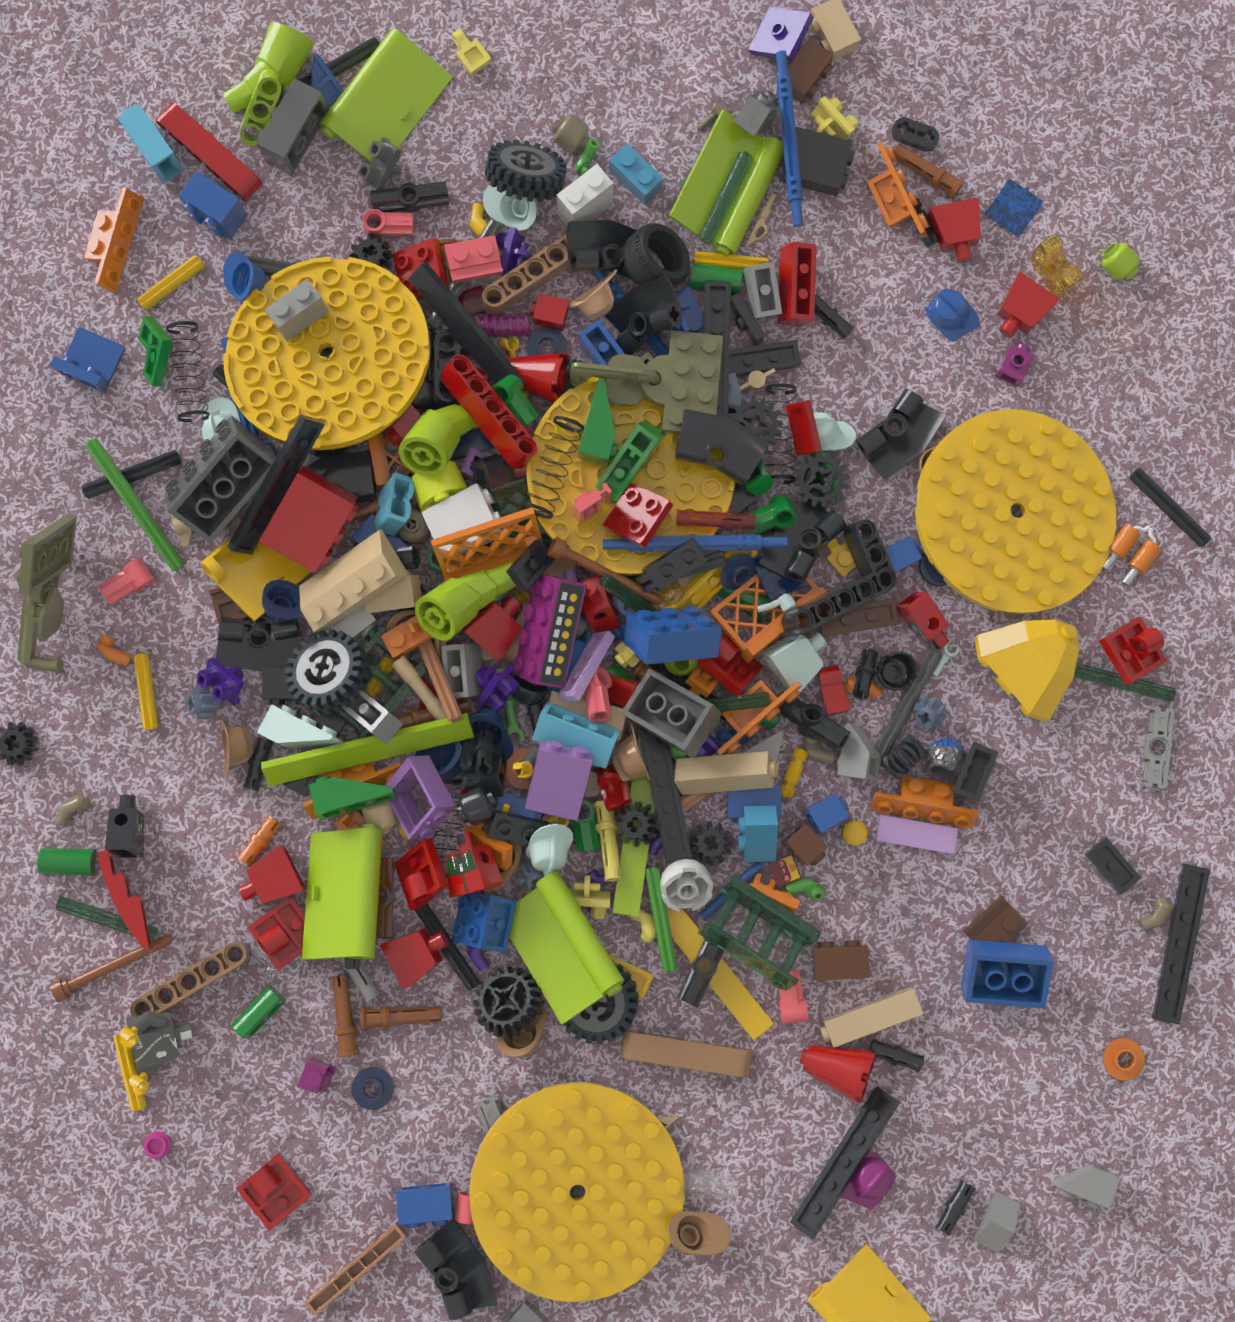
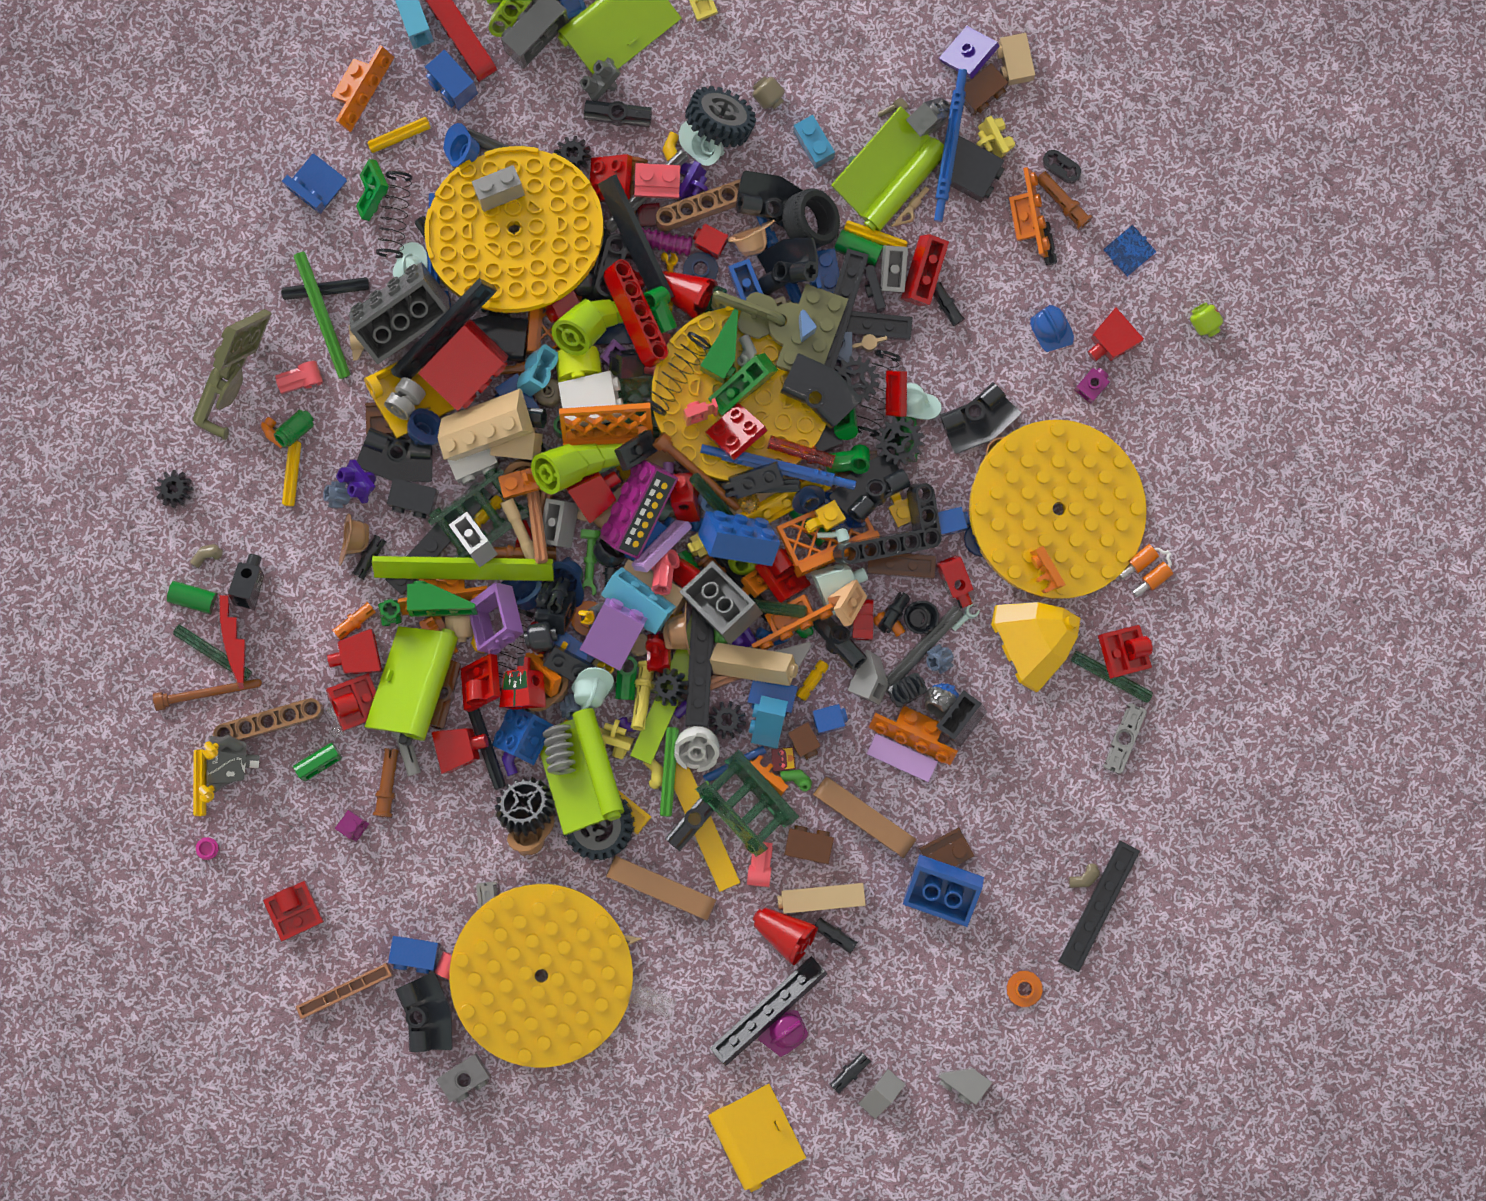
camera: 20 degrees right, 0 degrees up
light aqua slope [257,705,344,749] -> none
wheel [285,629,371,714] -> none
dark blue piece [352,1067,393,1110] -> none
dark orange pin [360,1005,441,1031] -> none
coral piece [362,209,413,239] -> none
dark purple hips [476,664,520,712] -> none
white brick [557,164,613,226] -> none
bright green arm [575,139,600,176] -> none
medium nougat piece [668,1211,731,1256] -> none
clear green axle [699,151,753,244] -> none
dark tan arm [803,736,835,765] -> none
yellow tile [841,820,868,846] -> none
red torso [927,198,981,262] -> none
clear yellow piece [1030,233,1085,297] -> none
black plate [1084,837,1141,895] -> none
black axle [1129,468,1211,547] -> none
none -> green head [274,410,314,447]
none -> green piece [378,599,402,626]
none -> light grey wheel [384,377,426,420]
none -> light grey piece [543,724,576,775]
none -> light grey arm [737,334,757,367]
none -> medium blue slope [799,310,817,342]
none -> yellow plate [804,500,846,534]
none -> medium nougat beam [813,776,916,858]
none -> light nougat slope [828,579,867,626]
none -> orange plate [1030,546,1066,593]

